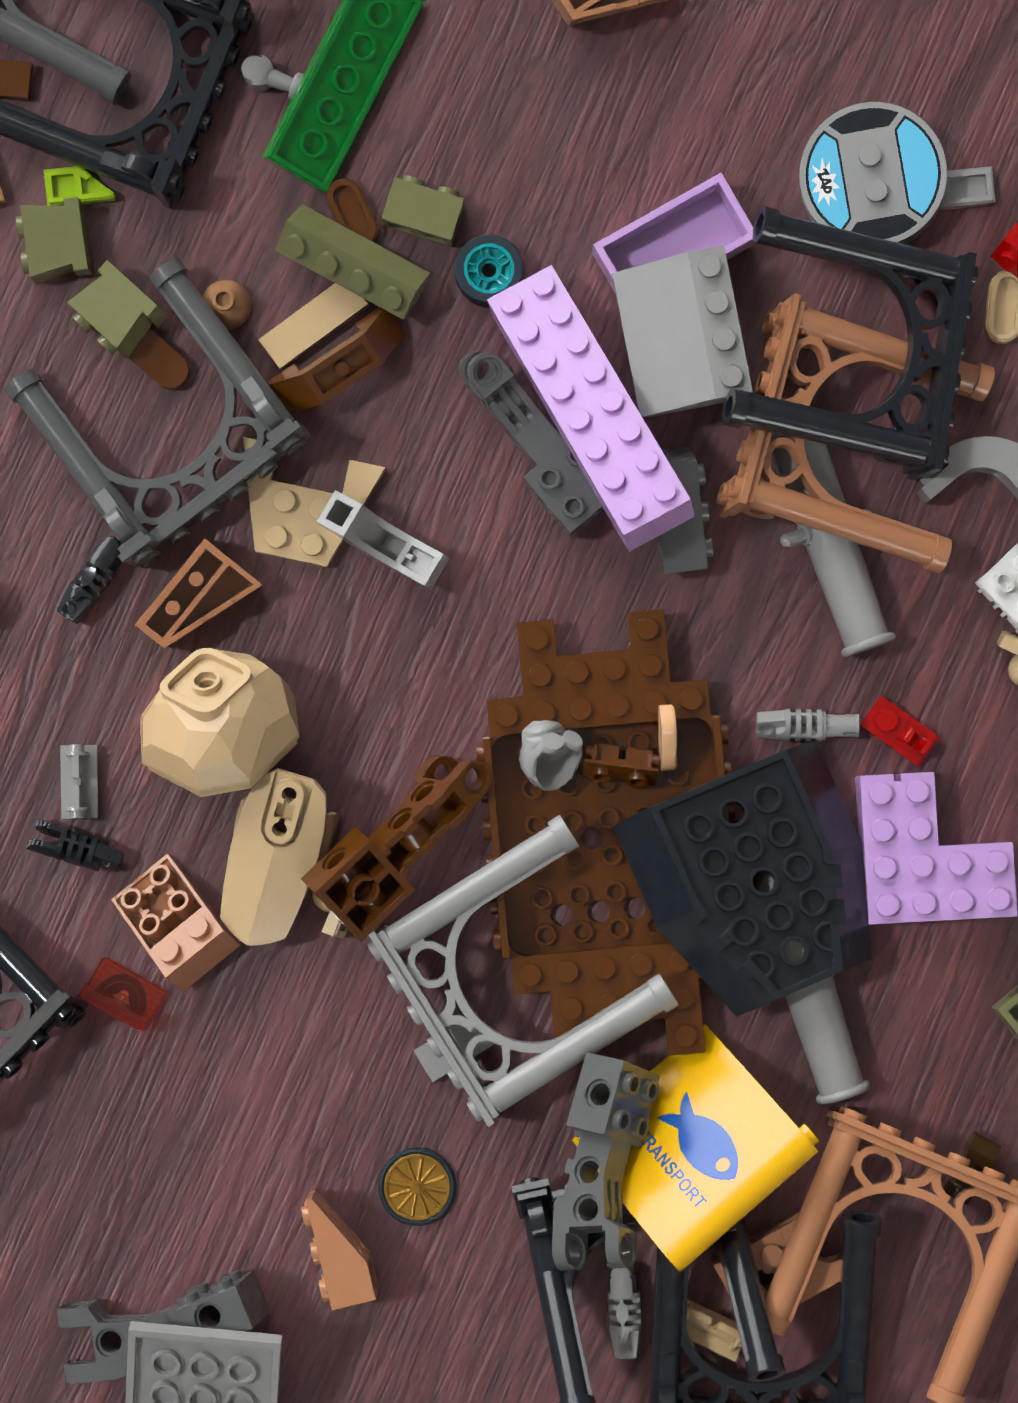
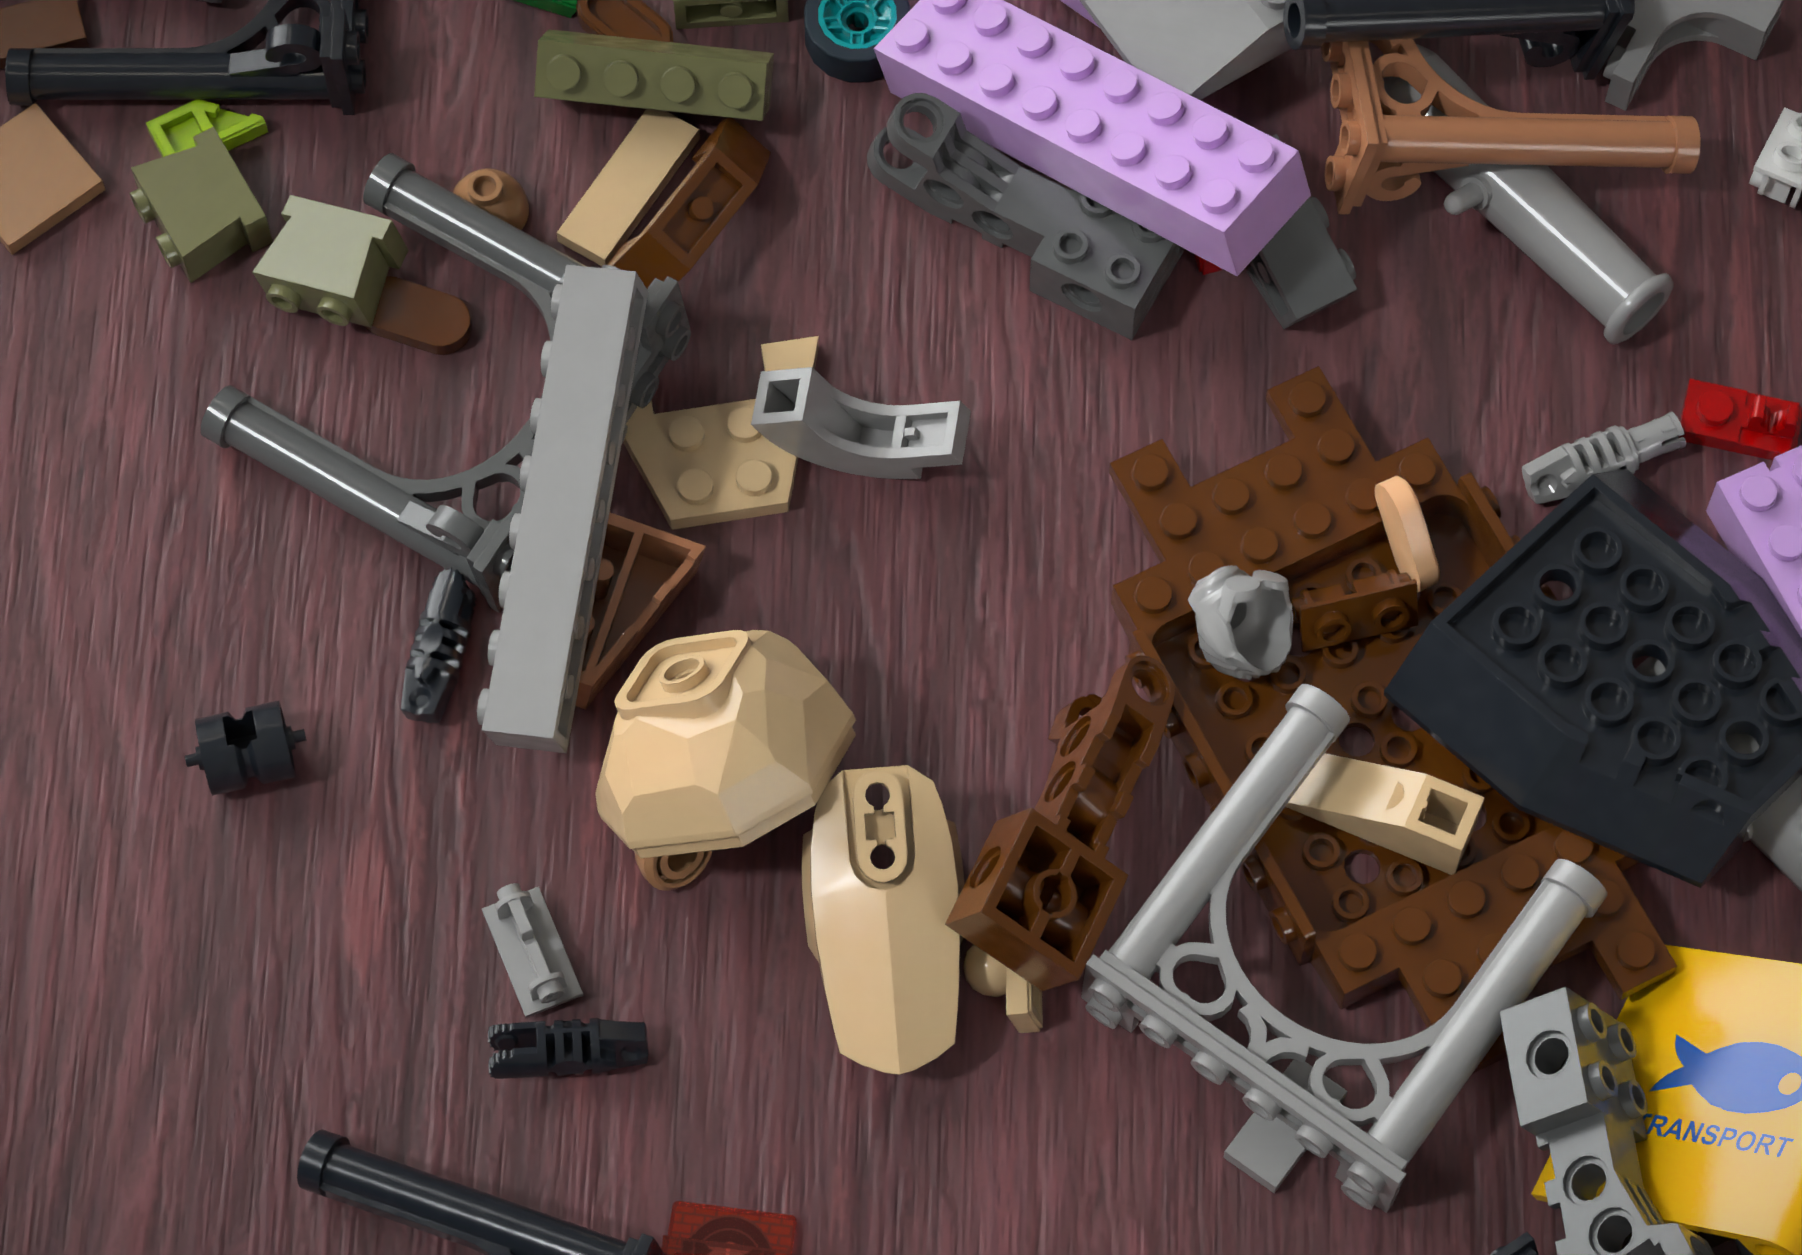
camera: 25 degrees left, 20 degrees down
nougat slope [111,853,240,992] -> none
none -> light grey brick [477,265,648,753]
none -> tan slope [1285,753,1485,875]

